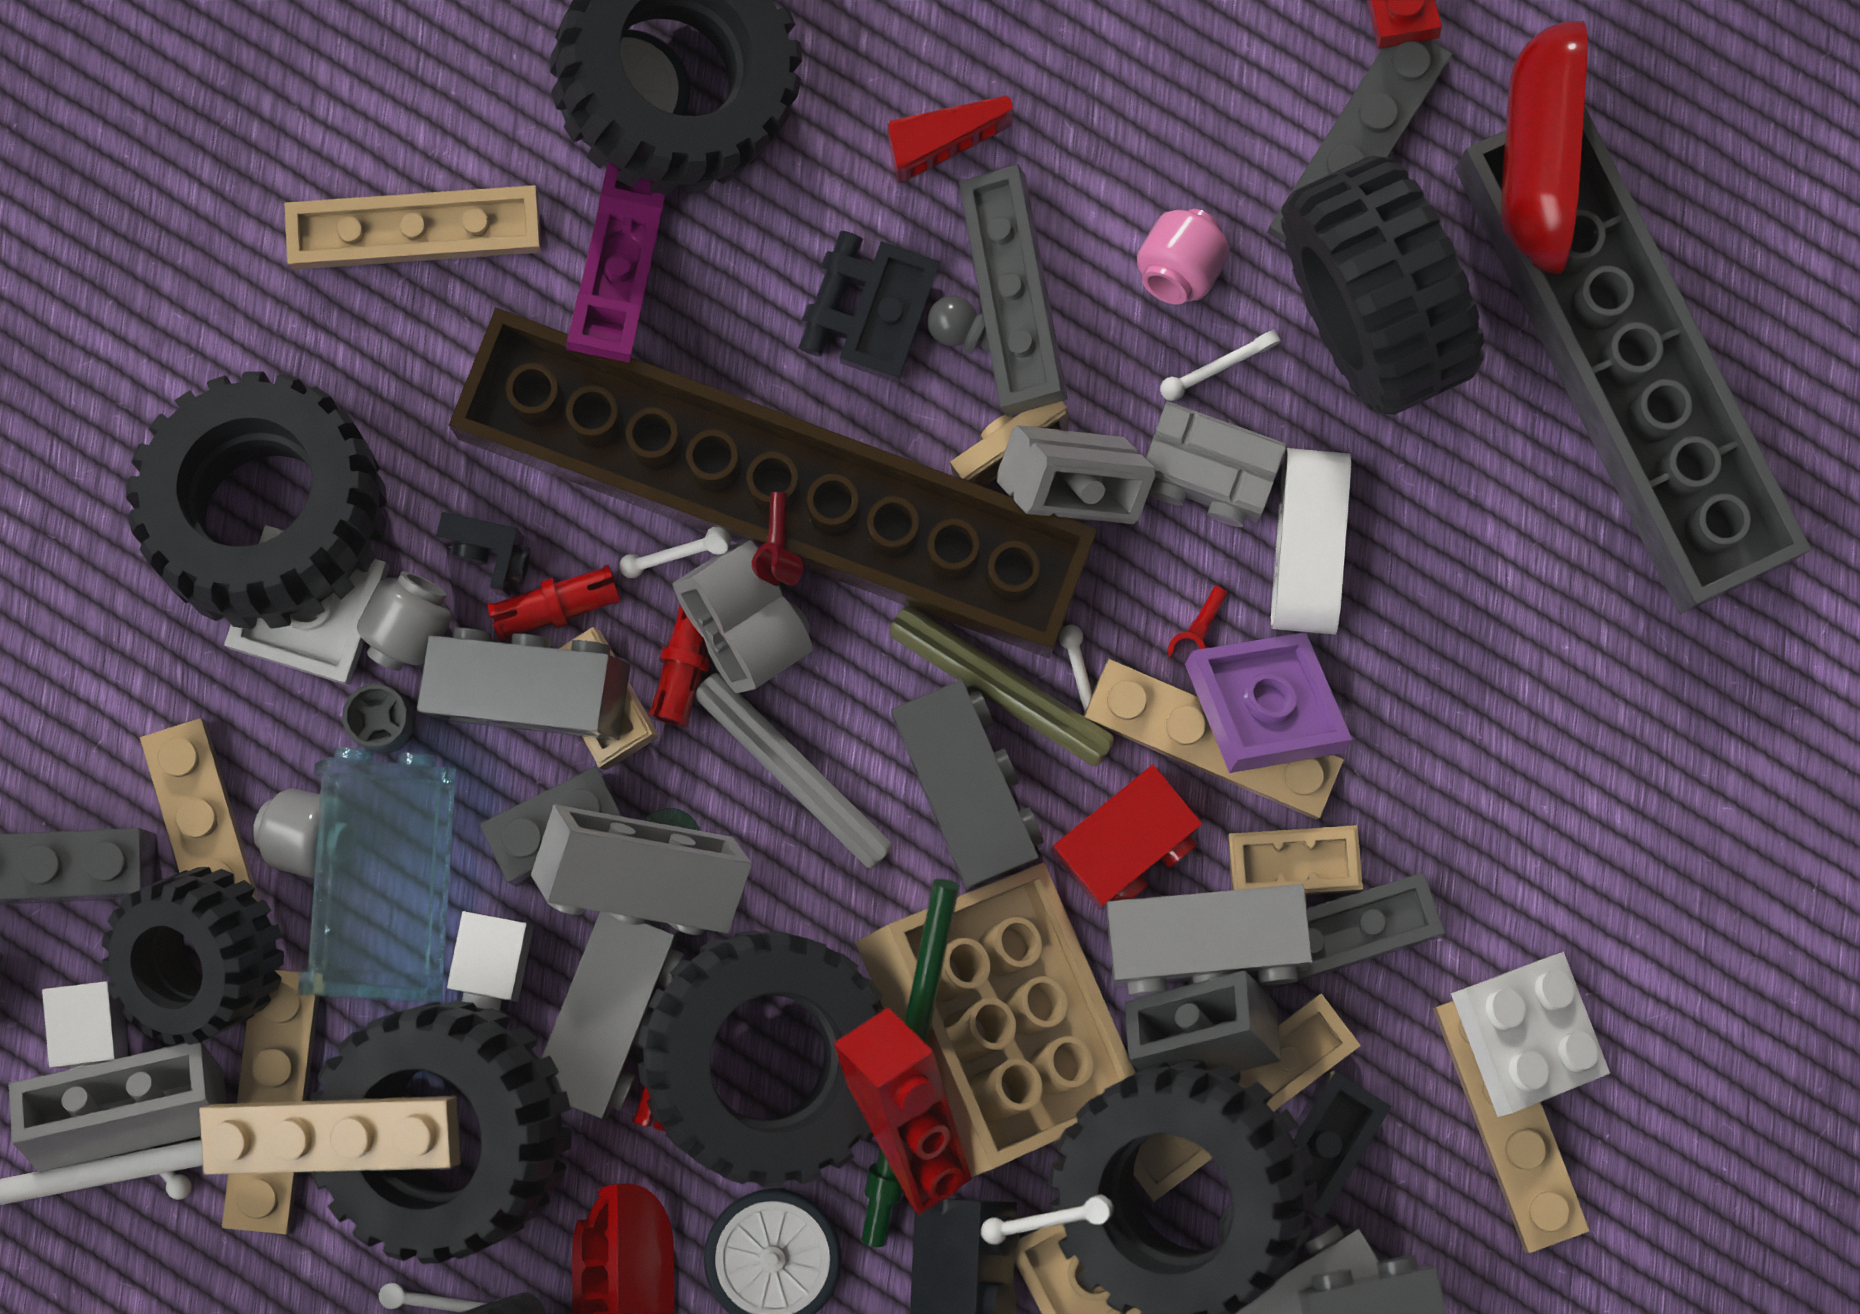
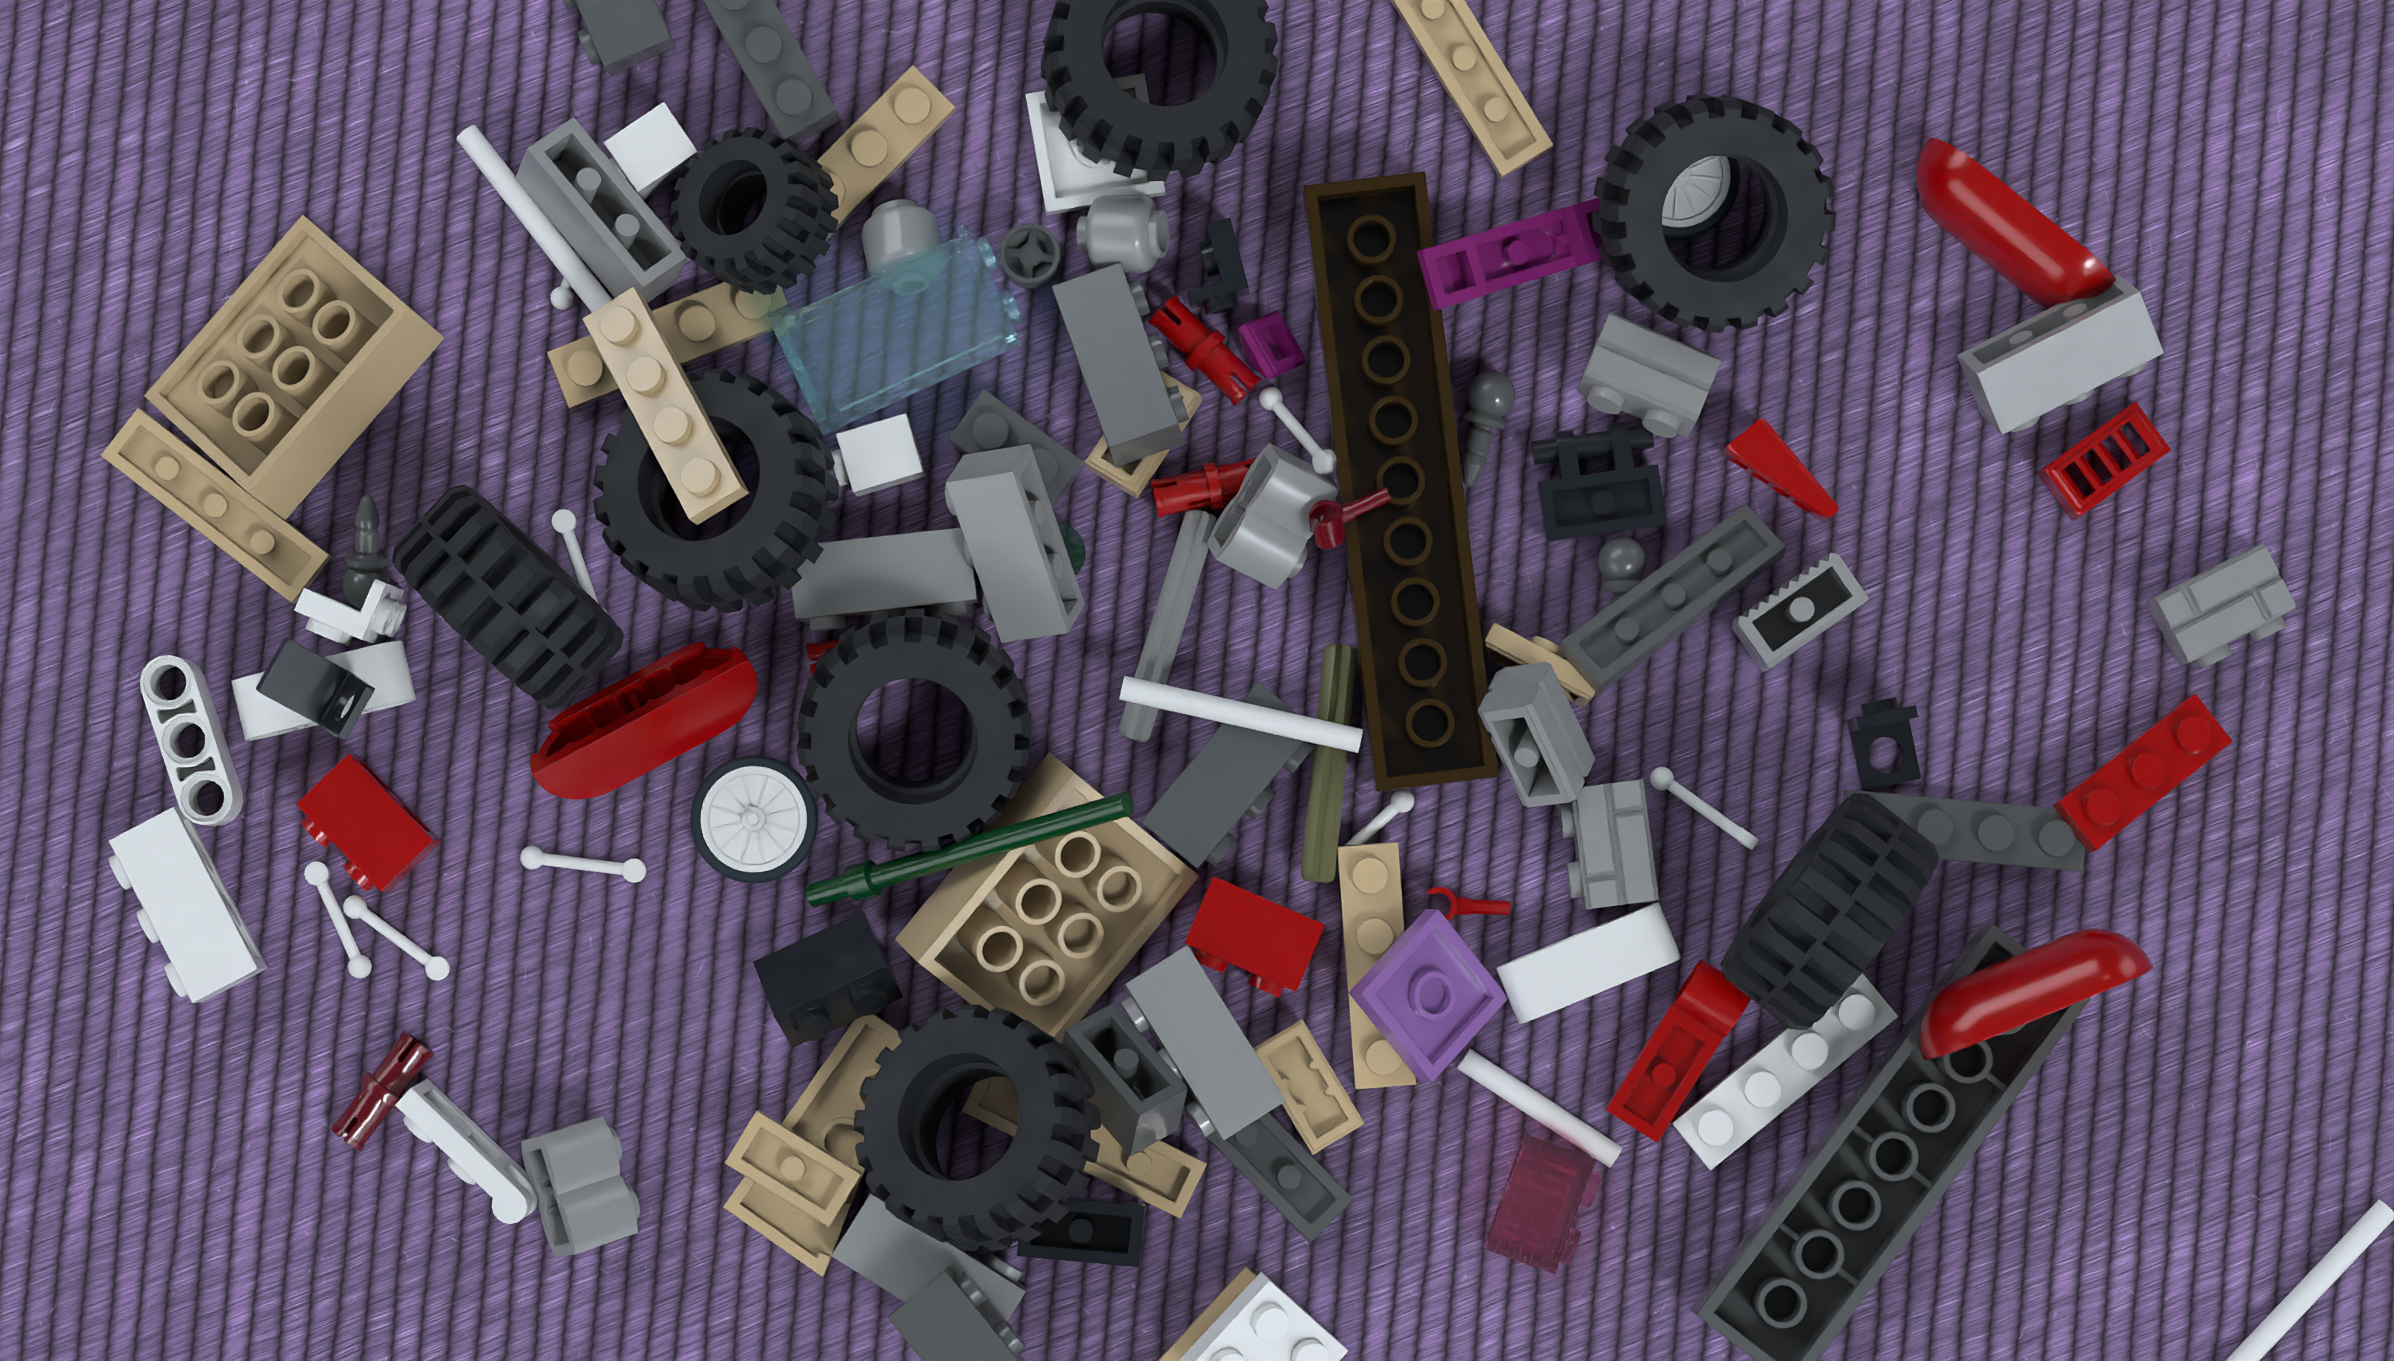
camera: 65 degrees right, 5 degrees up
red slope [834,1007,972,1215] -> none
white hinge [981,1195,1113,1244] -> none
bright pink head [1137,209,1229,305] -> none
none -> white bar [1119,676,1363,753]
none -> magenta slope [1239,310,1307,380]
none -> white bar [1457,1048,1623,1168]
none -> dark grey bar [1462,371,1515,487]
none -> clear pink brick [1483,1132,1602,1275]
none -> light grey brick [1576,312,1721,438]
none -> red plate [1604,959,1751,1143]
none -> white plate [1670,973,1898,1170]
none -> light grey brick [1731,553,1869,672]
none -> black bracket [1847,697,1921,791]

